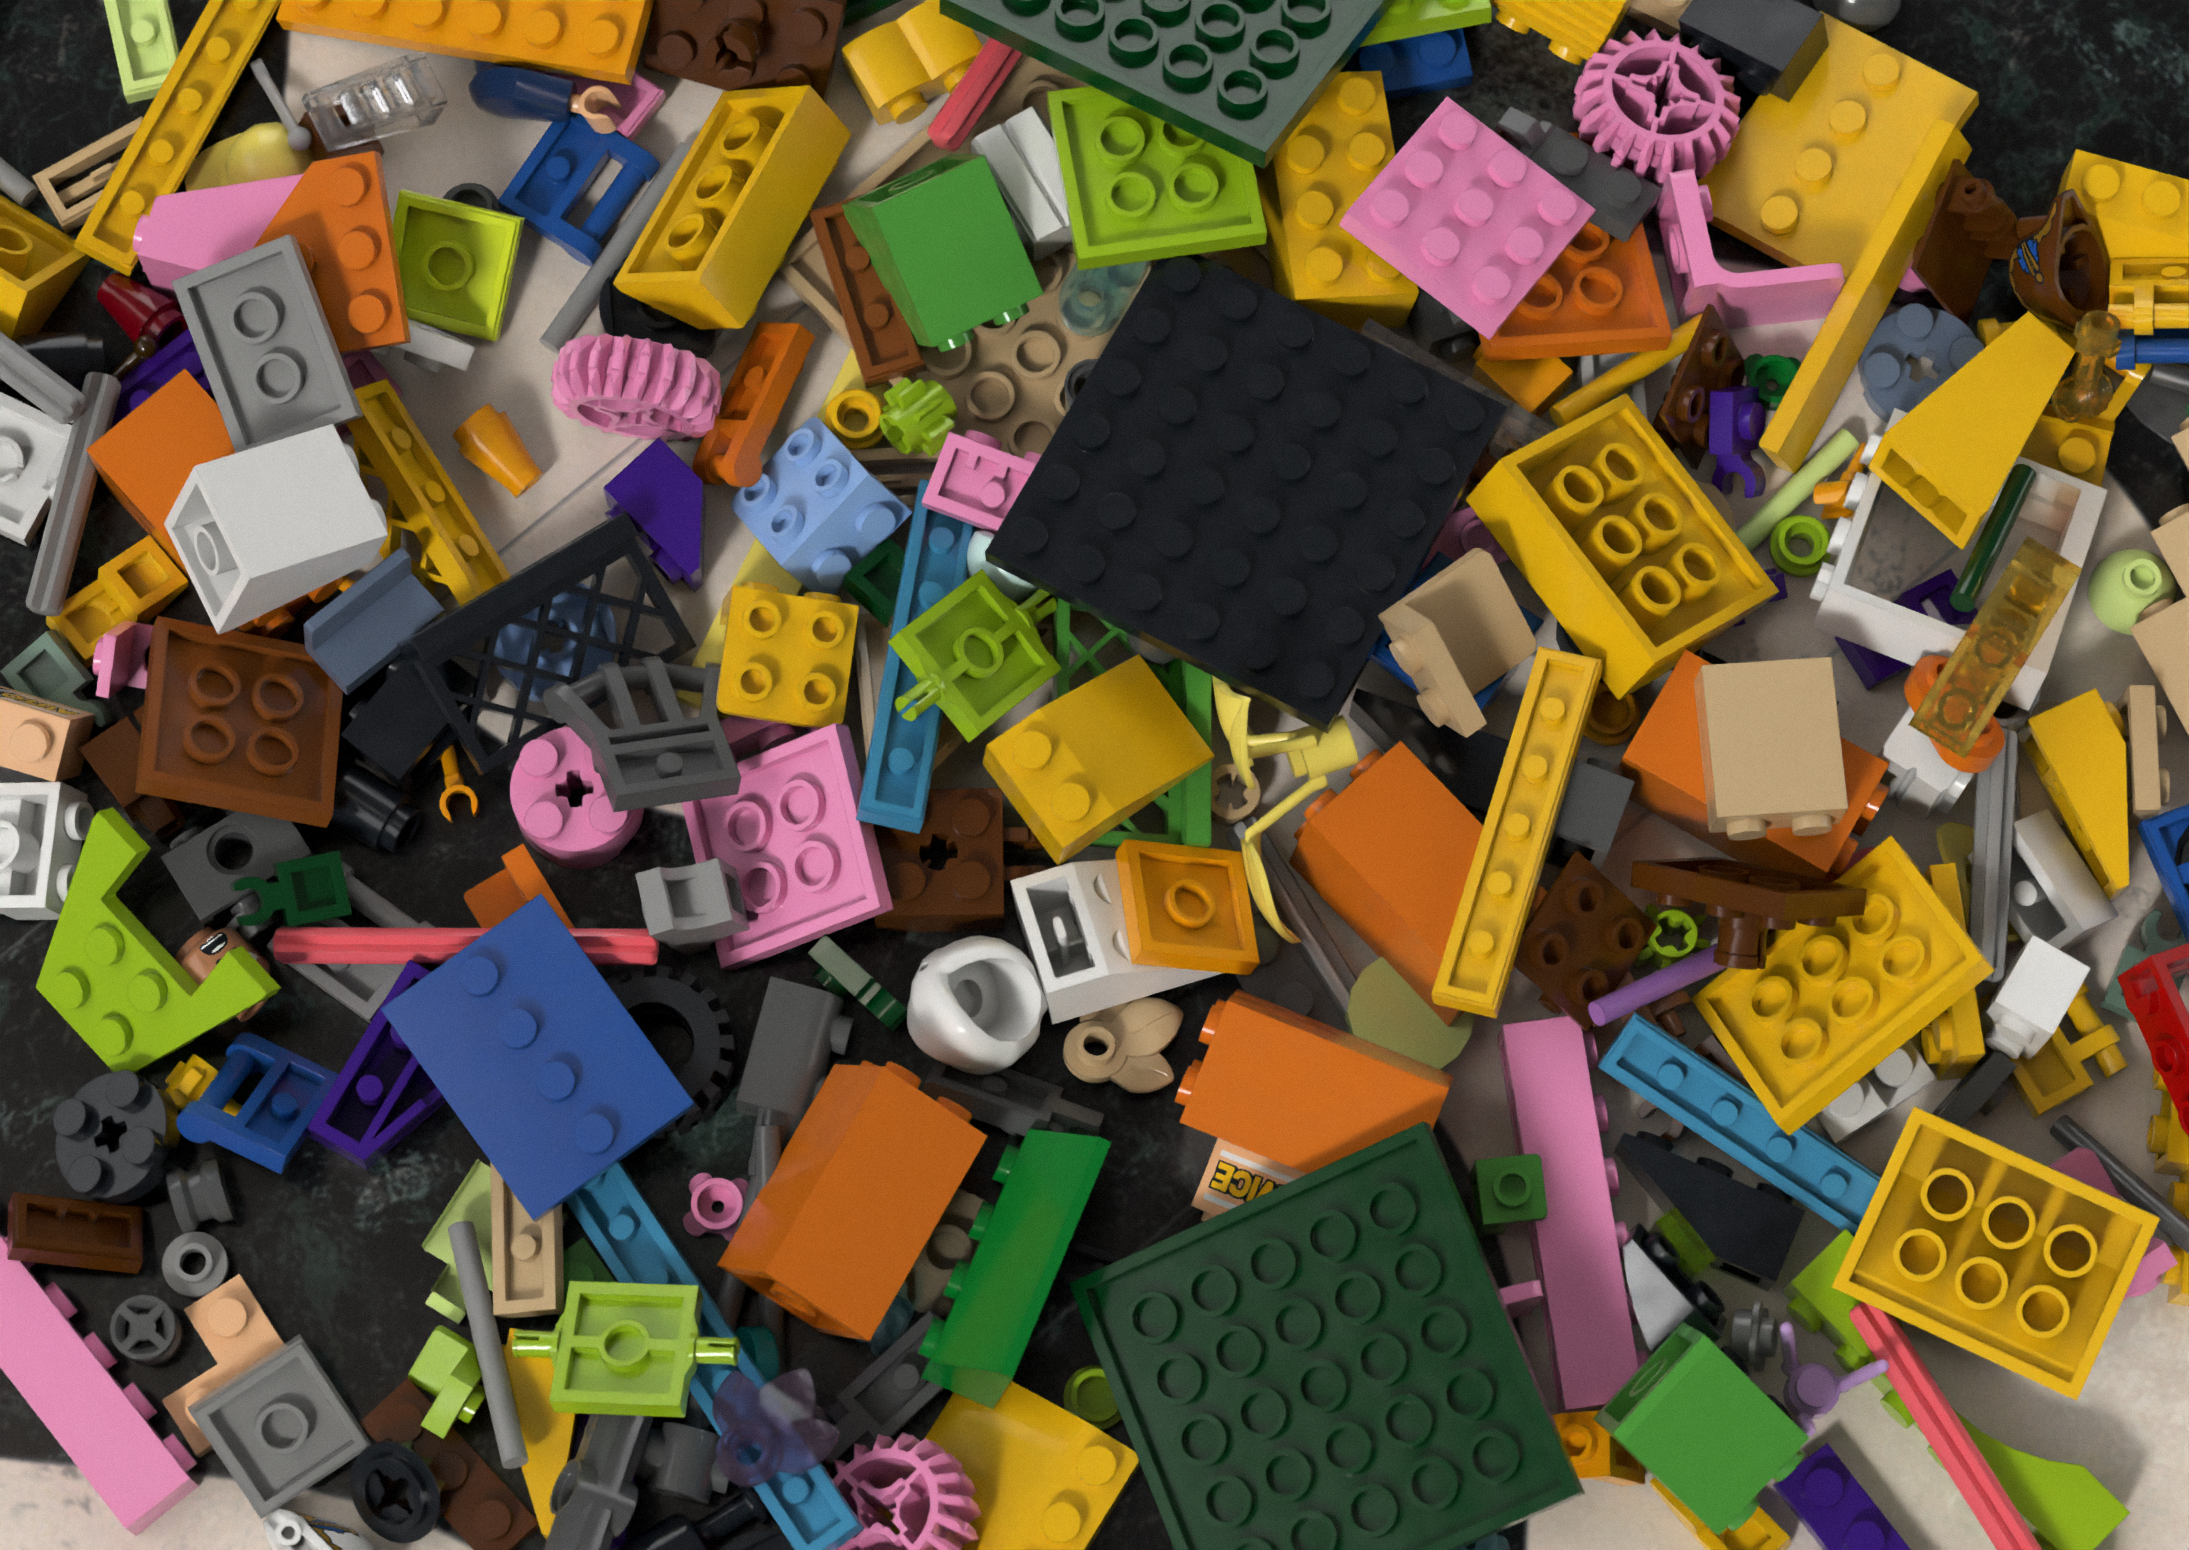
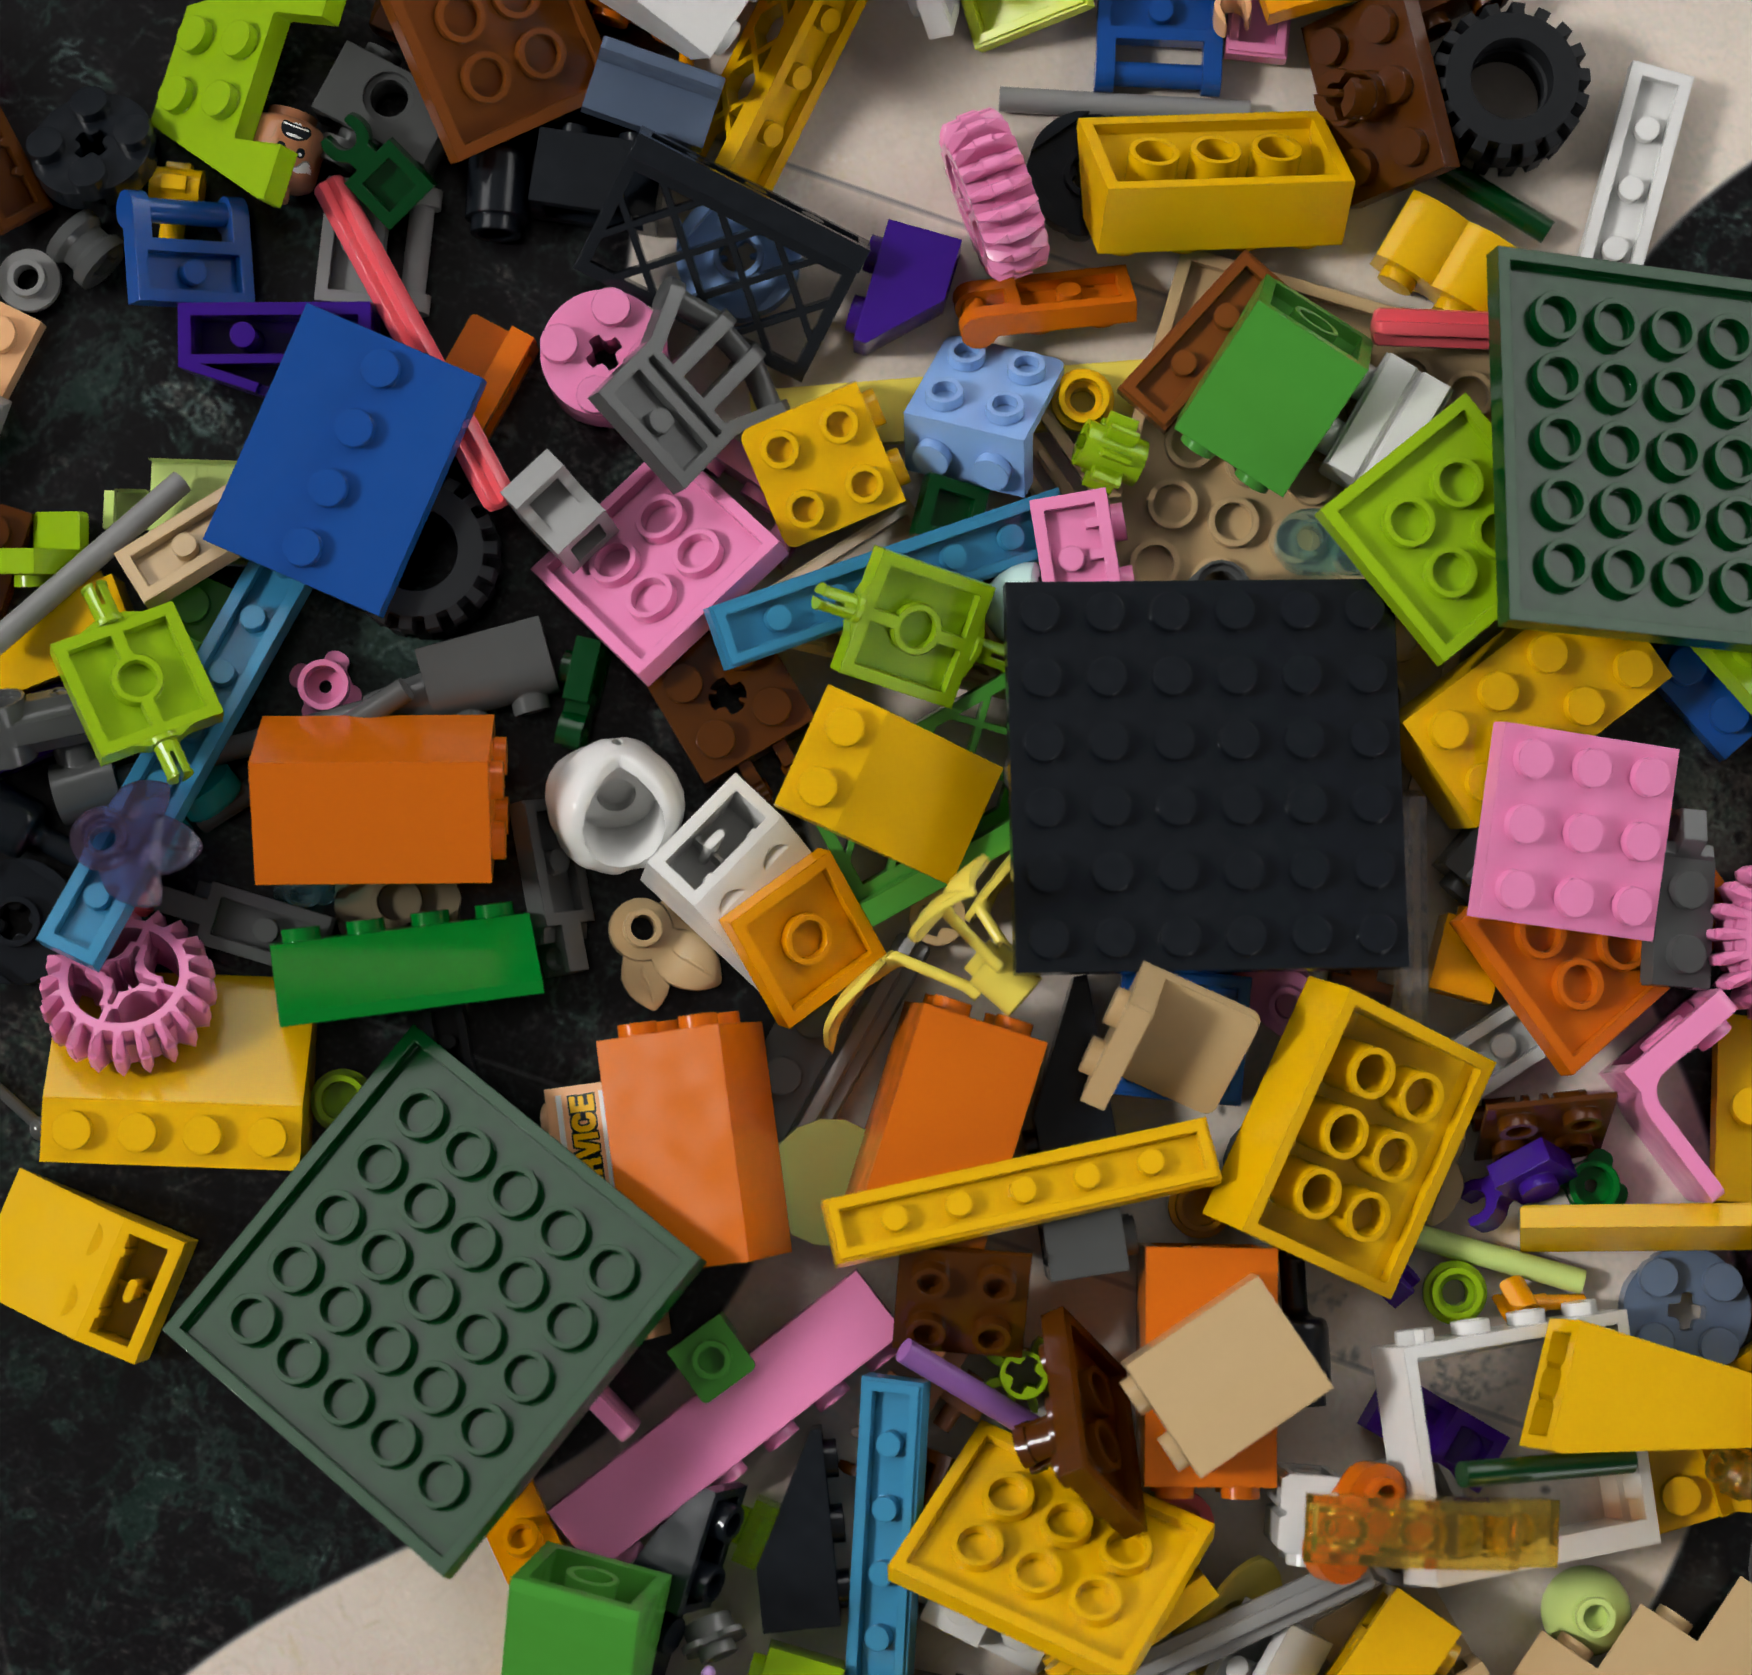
camera: 60 degrees right, 10 degrees up
light orange hand [439,745,480,823] -> none
light orange cone [452,403,544,498] -> none
yellow bar [1549,313,1703,427] -> none

